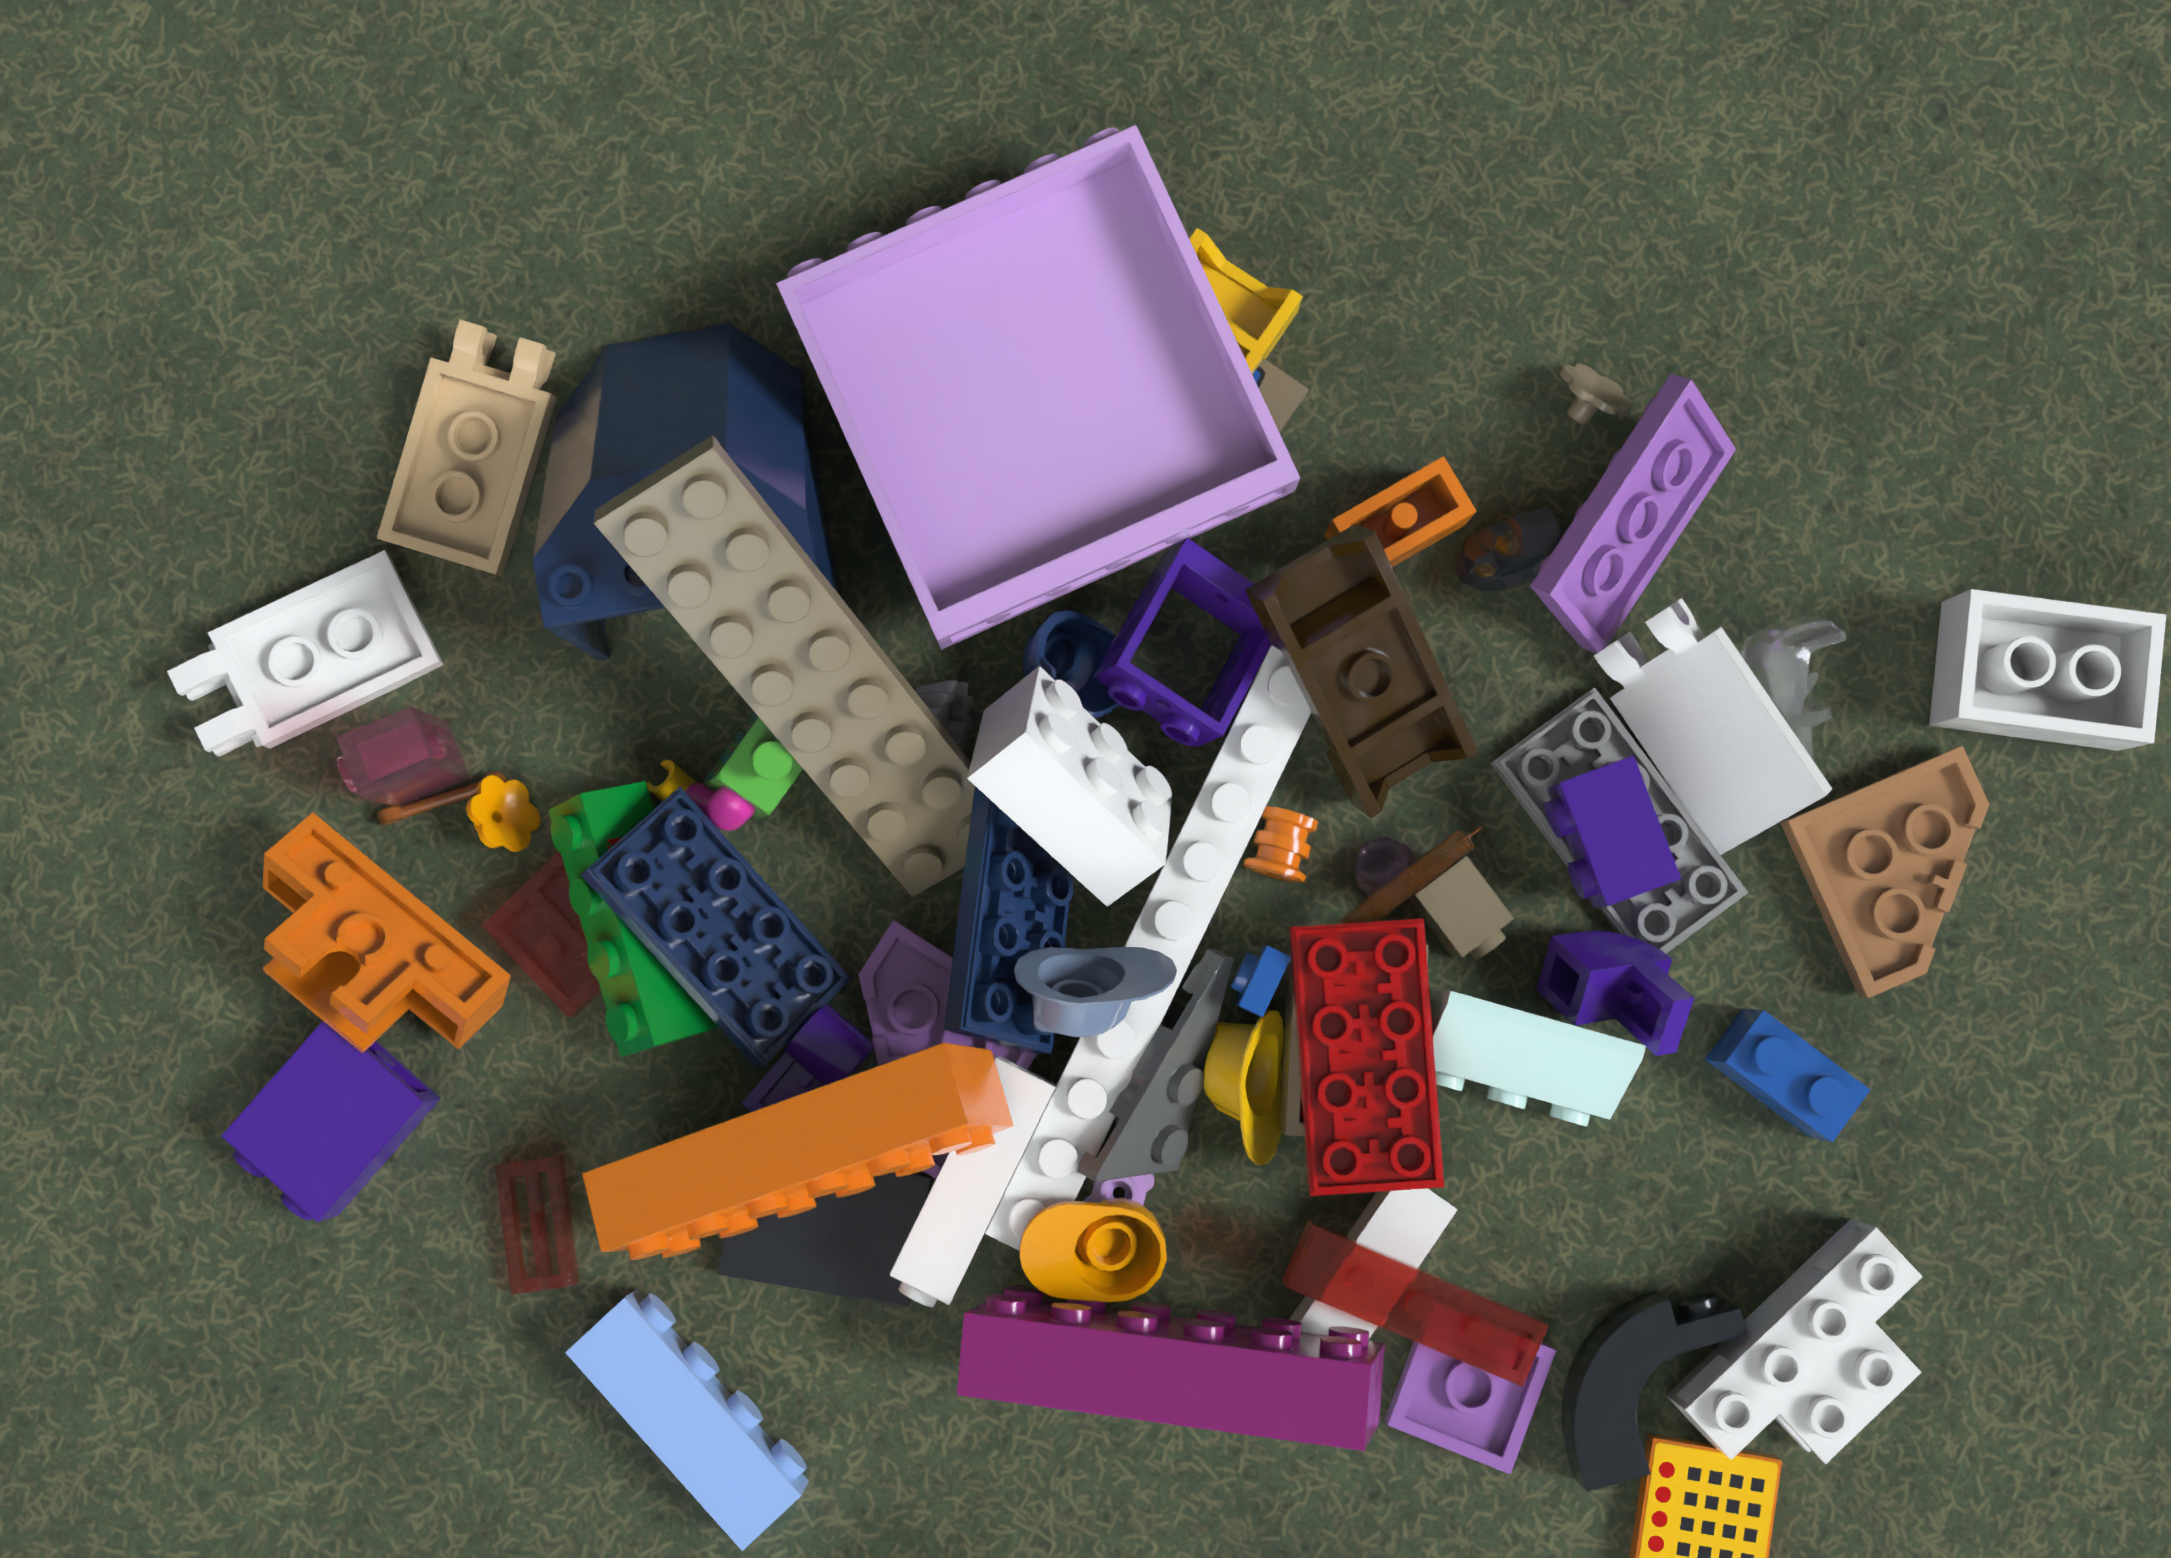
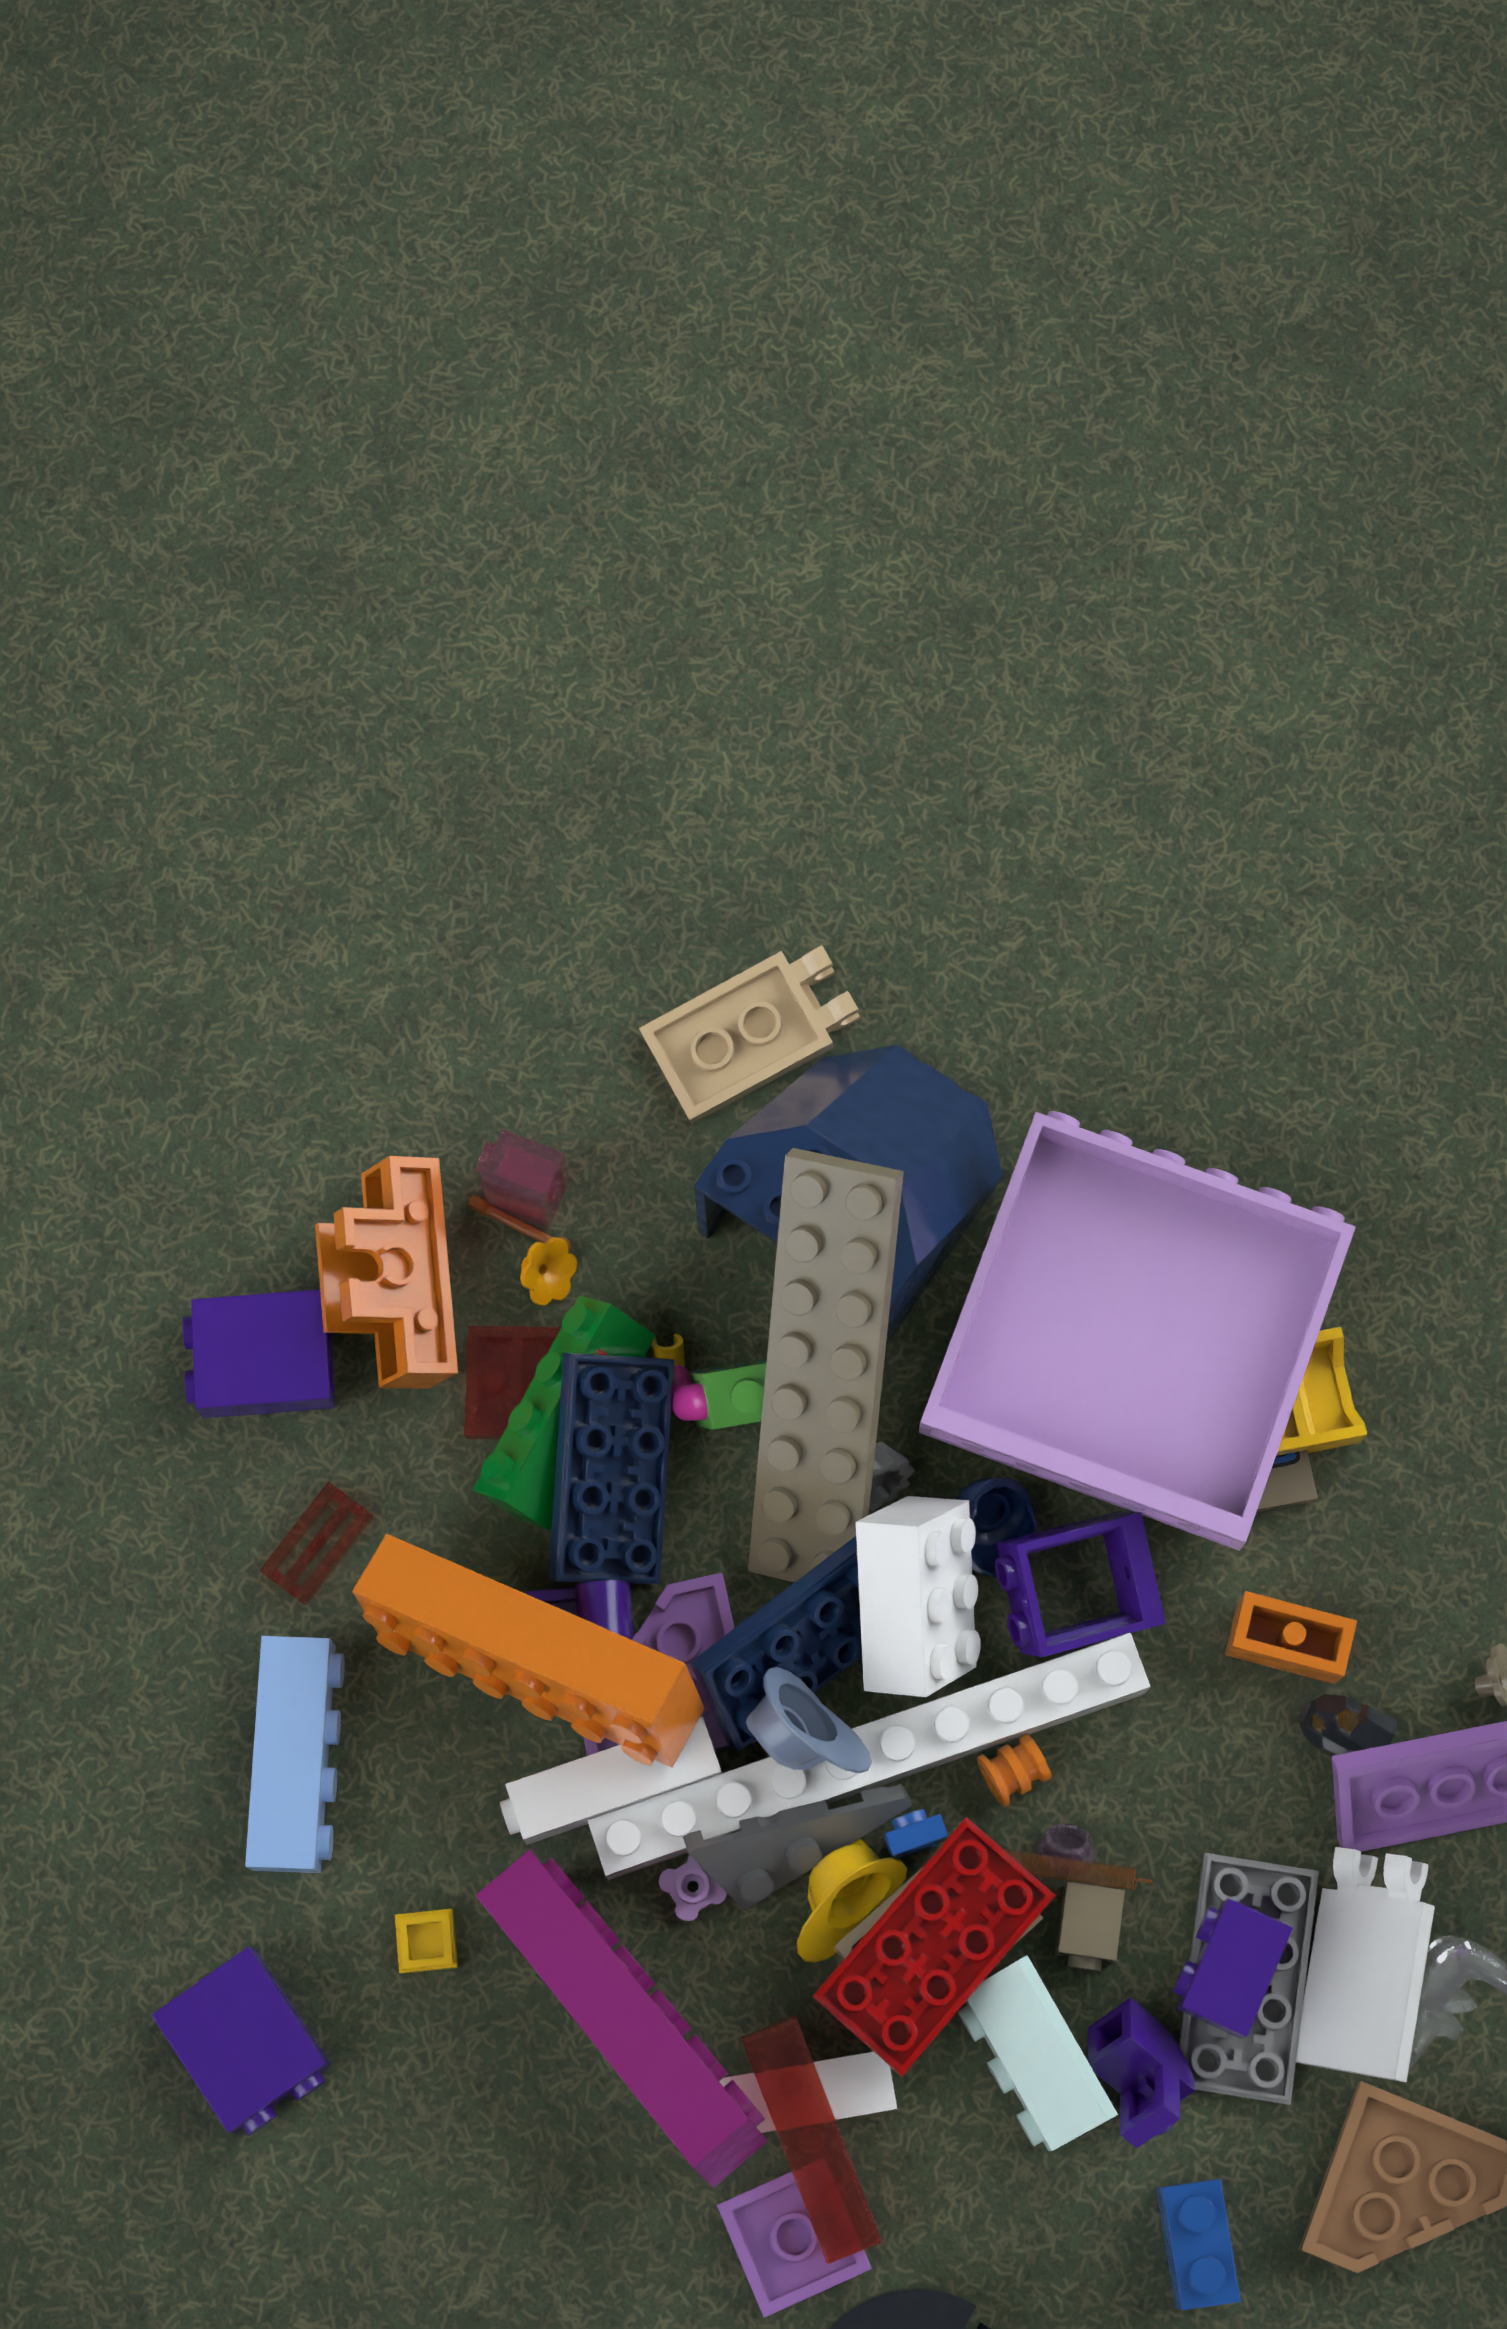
camera: 45 degrees right, 10 degrees down
white tile [167,550,443,756] -> none
black tile [717,1172,932,1307] -> none
light orange cap [1019,1198,1167,1302] -> none
dark brown piece [1245,524,1479,818] -> none
none -> yellow tile [395,1909,458,1974]

